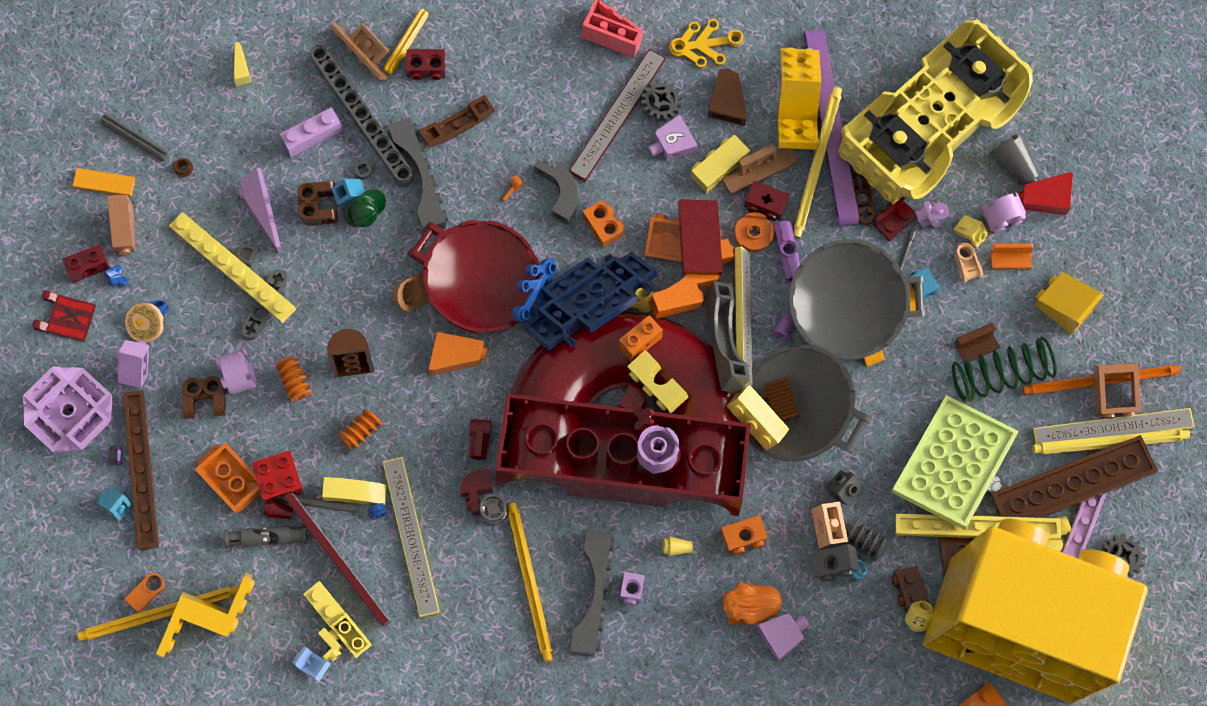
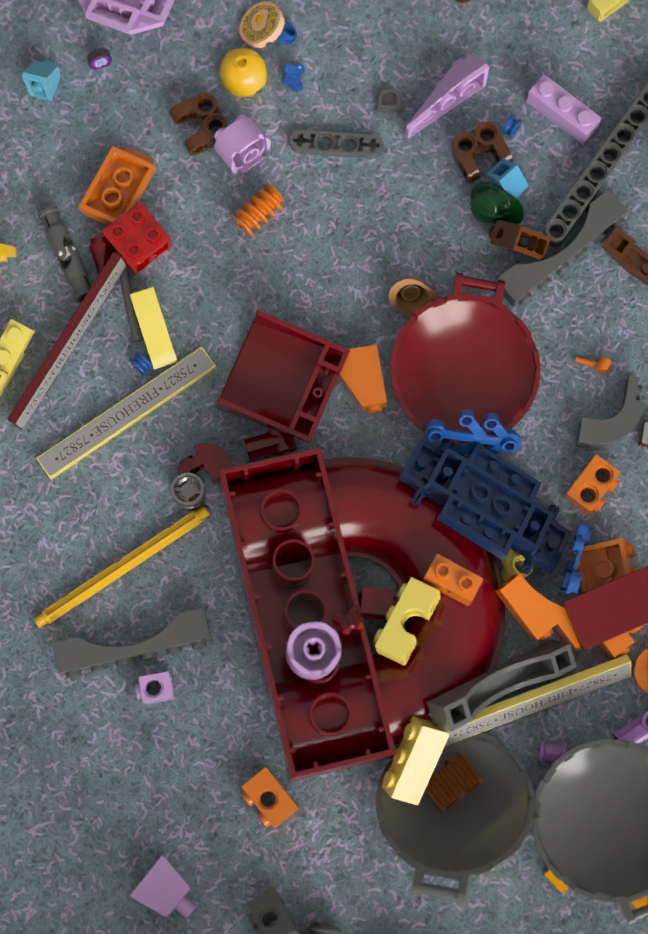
camera: 75 degrees right, 5 degrees up
lavender brick [116,340,149,388] -> none
reddish brown plate [123,390,159,551] -> none
light yellow plate [169,212,296,324] -> none
reddish brown brick [327,329,375,378] -> none
orange piece [338,409,383,453] -> none
dark grey bush [354,161,372,180] -> none
light yellow cone [662,536,693,556] -> none
orange hair [722,582,782,625] -> none
light nougat brick [811,502,848,549] -> none
dark grey brick [825,470,862,506] -> none
none -> dark red windscreen [215,310,350,443]
none -> yellow cylinder [219,47,267,97]
none -> blue piece [281,63,305,93]
none -> reddish brown torso [489,220,551,261]
none -> blue bush [501,114,523,139]
none -> blue plant [560,521,593,594]

